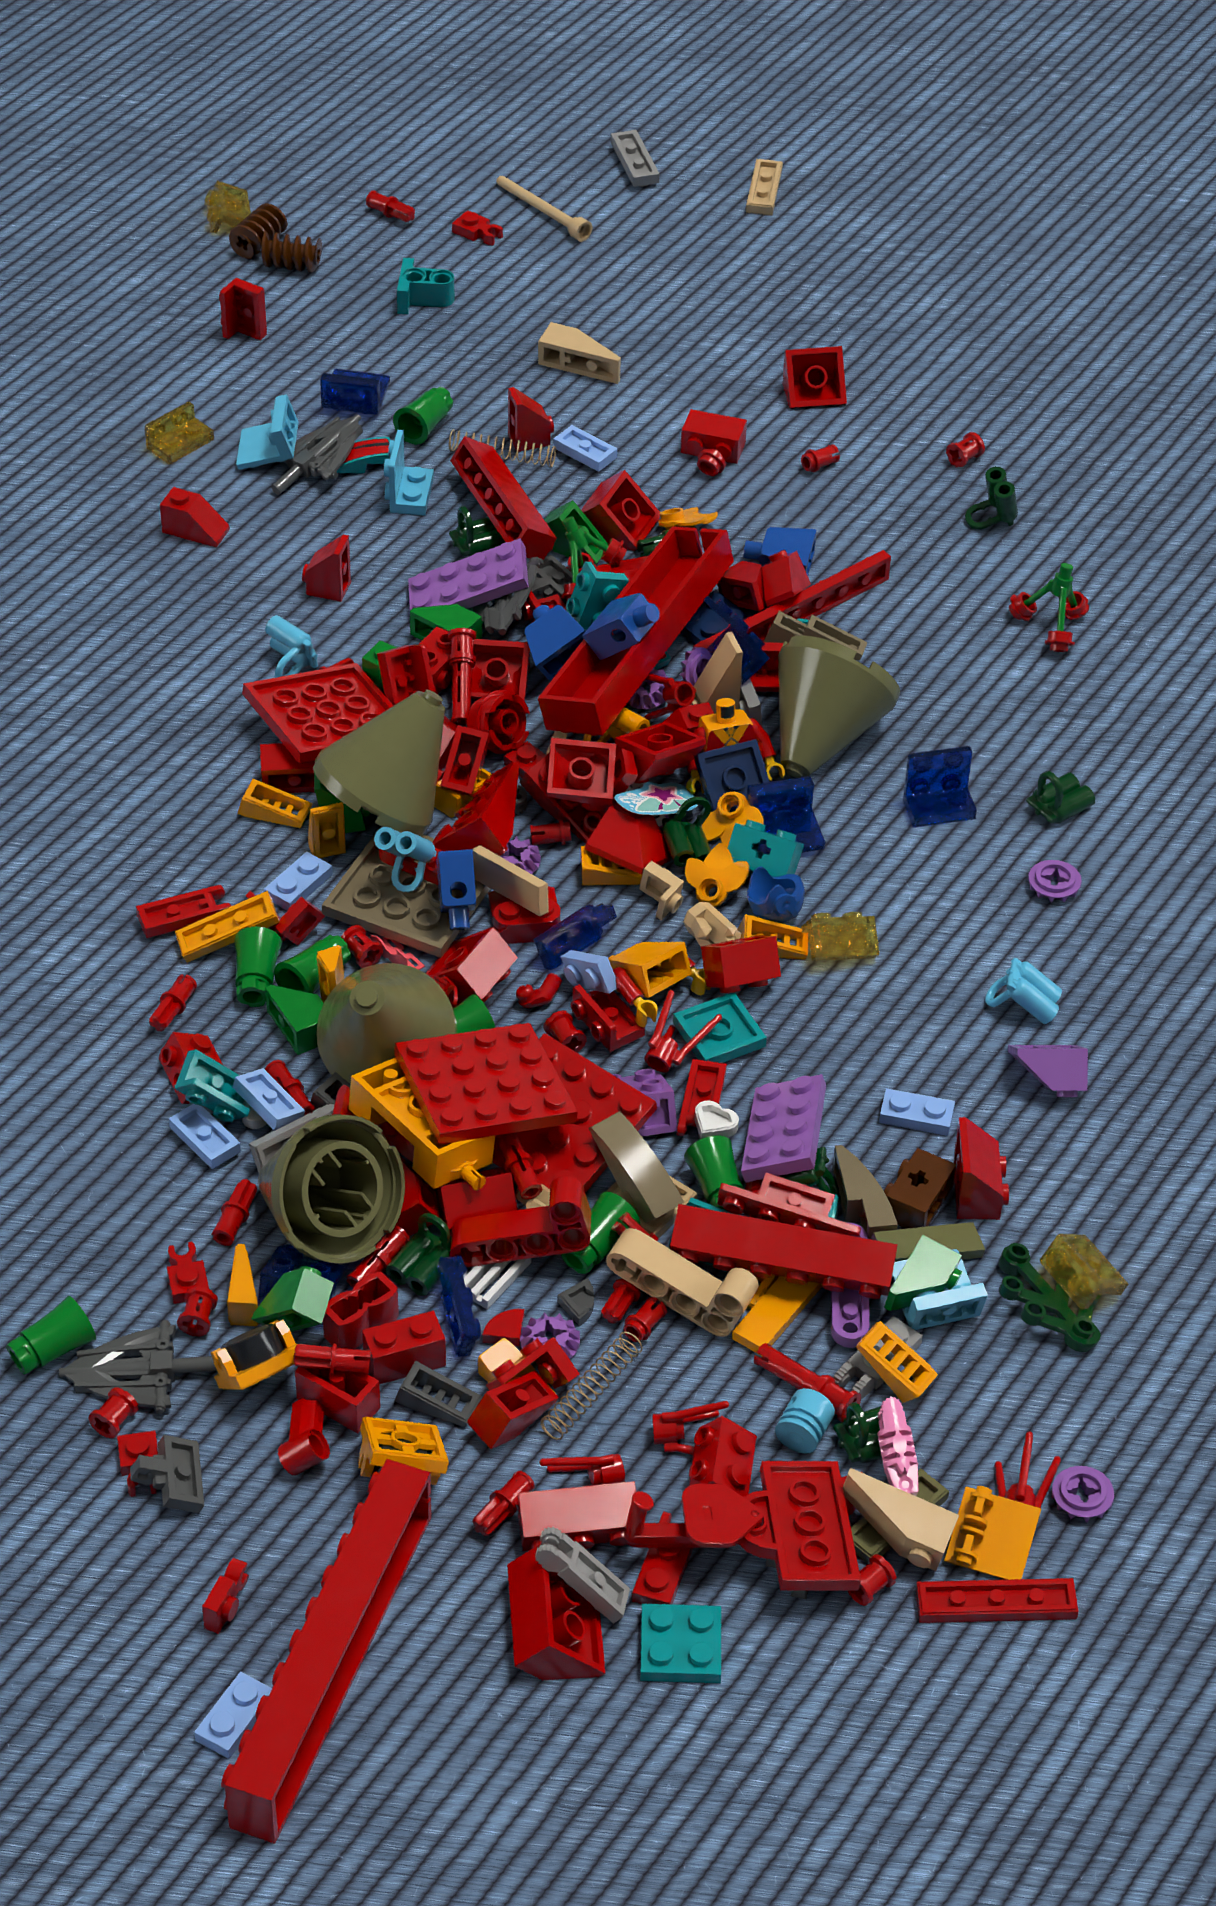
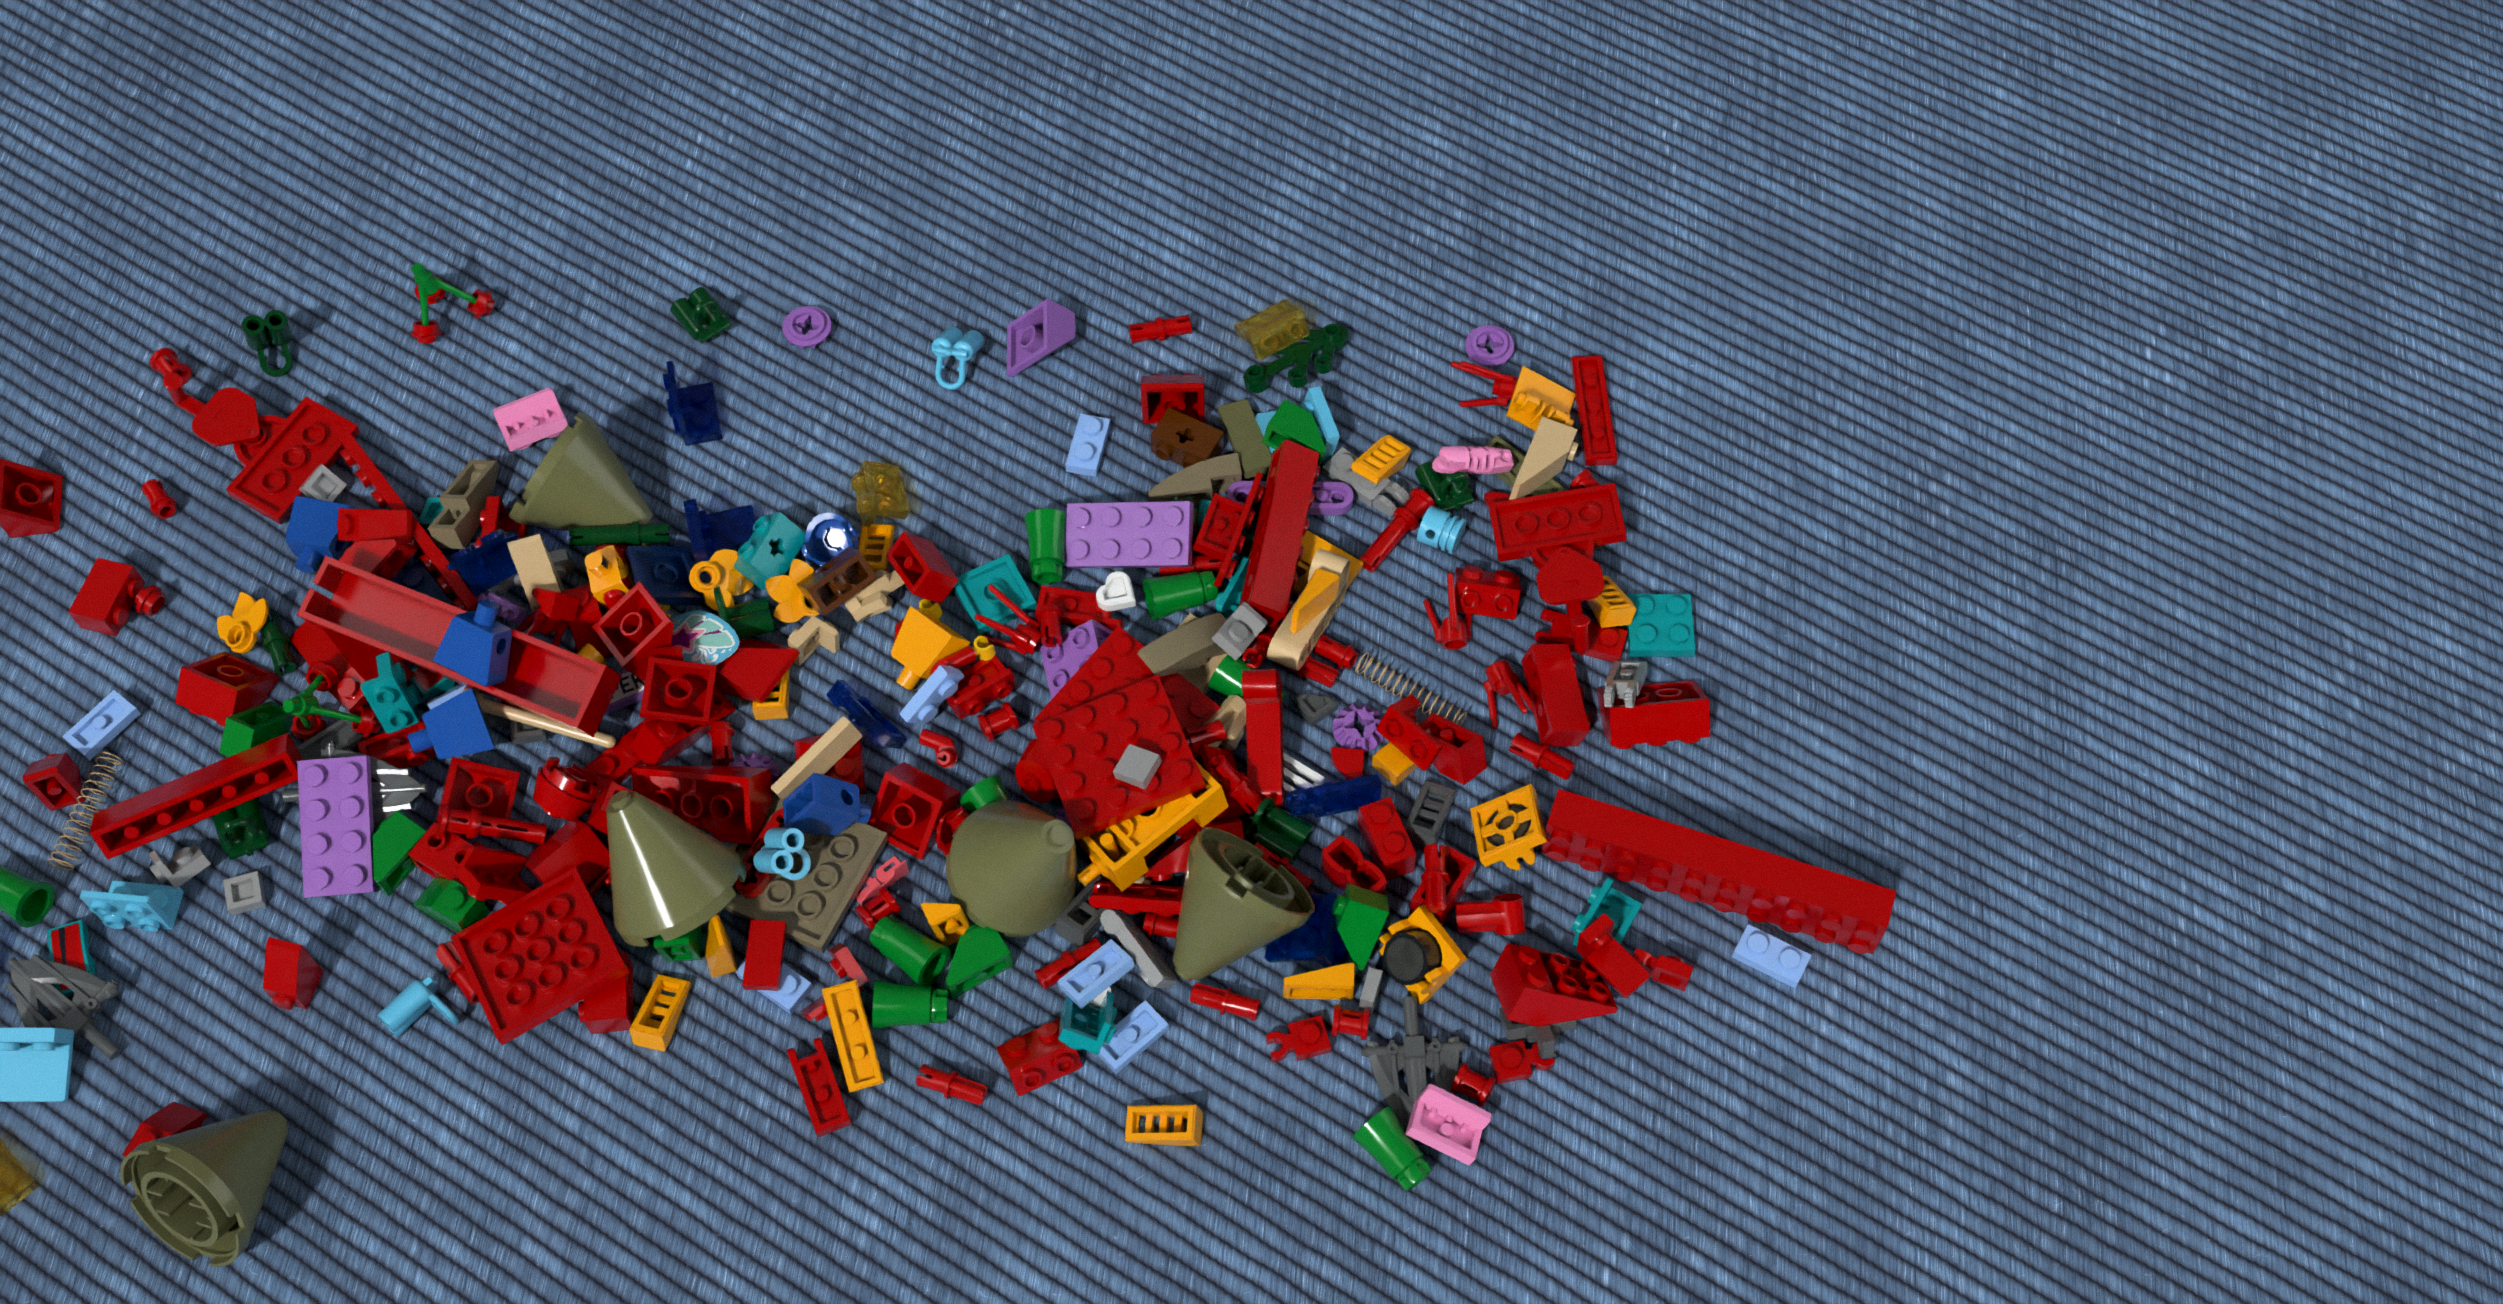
camera: 90 degrees left, 15 degrees up
none -> olive cone [120,1110,288,1267]
none -> light grey bracket [148,844,211,889]
none -> red plate [163,372,360,525]
none -> light grey tile [223,871,266,916]
none -> light grey tile [299,464,347,502]
none -> bright pink bracket [493,387,568,452]
none -> red slope [532,588,580,622]
none -> dark green pin [569,521,670,547]
none -> red tile [742,920,787,991]
none -> reddish brown brick [797,547,878,616]
none -> green plant [1024,508,1067,585]
none -> red pin [1037,603,1063,647]
none -> light grey tile [1113,744,1162,790]
none -> light orange slope [1125,1105,1203,1146]
none -> red pin [1128,315,1192,344]
none -> red pin [1207,754,1263,814]
none -> light grey bracket [1211,602,1268,661]
none -> light orange slope [1290,568,1340,634]
none -> light grey tile [1359,967,1383,1015]
none -> bright pink bracket [1405,1084,1492,1166]
none -> red slope [1490,943,1618,1027]
none -> teal bracket [1571,877,1642,946]
none -> red bracket [1576,913,1650,998]
none -> light orange slope [1587,575,1636,628]

